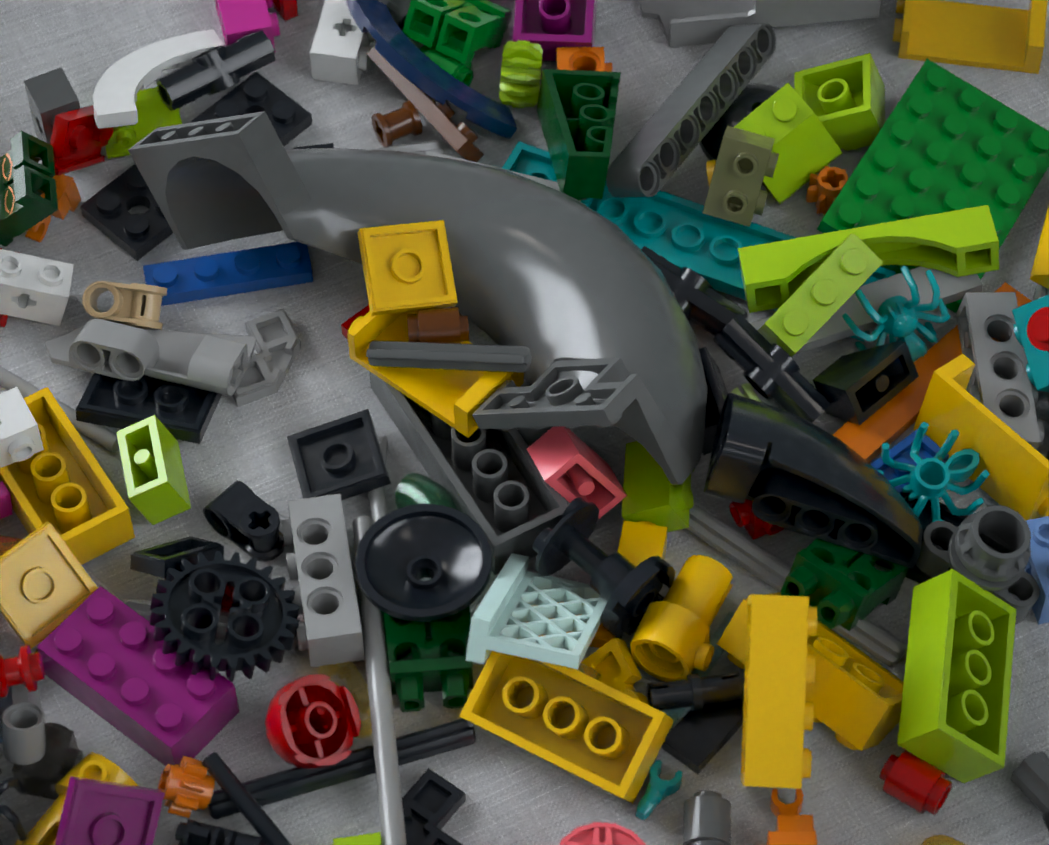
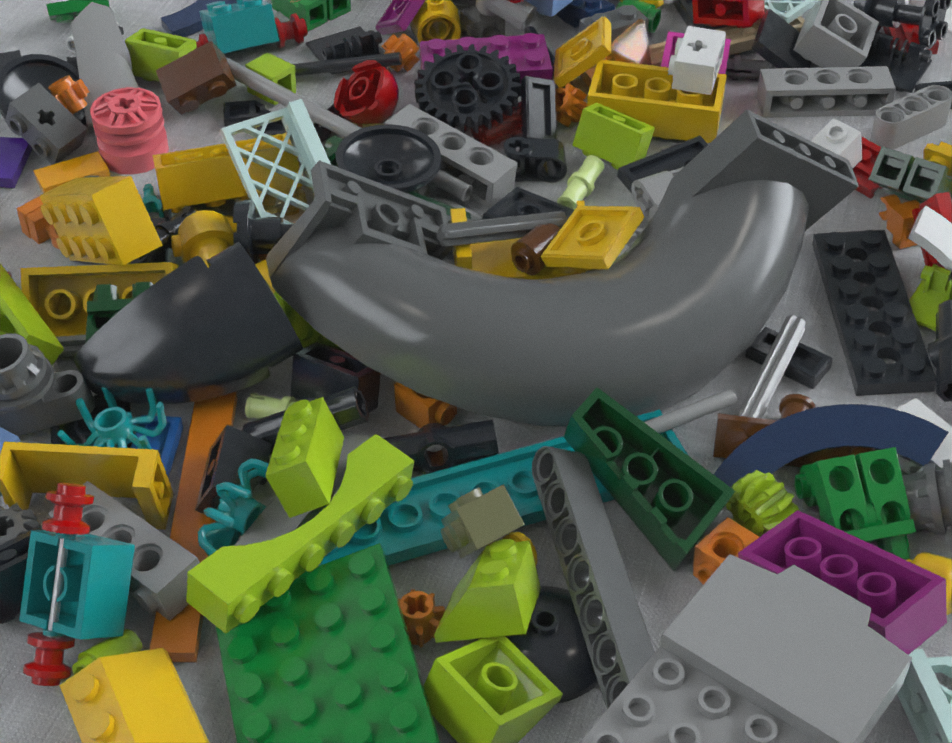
camera: 135 degrees right, 10 degrees down
none -> orange gear [555,83,587,127]
none -> yellowish green pin [557,155,604,210]

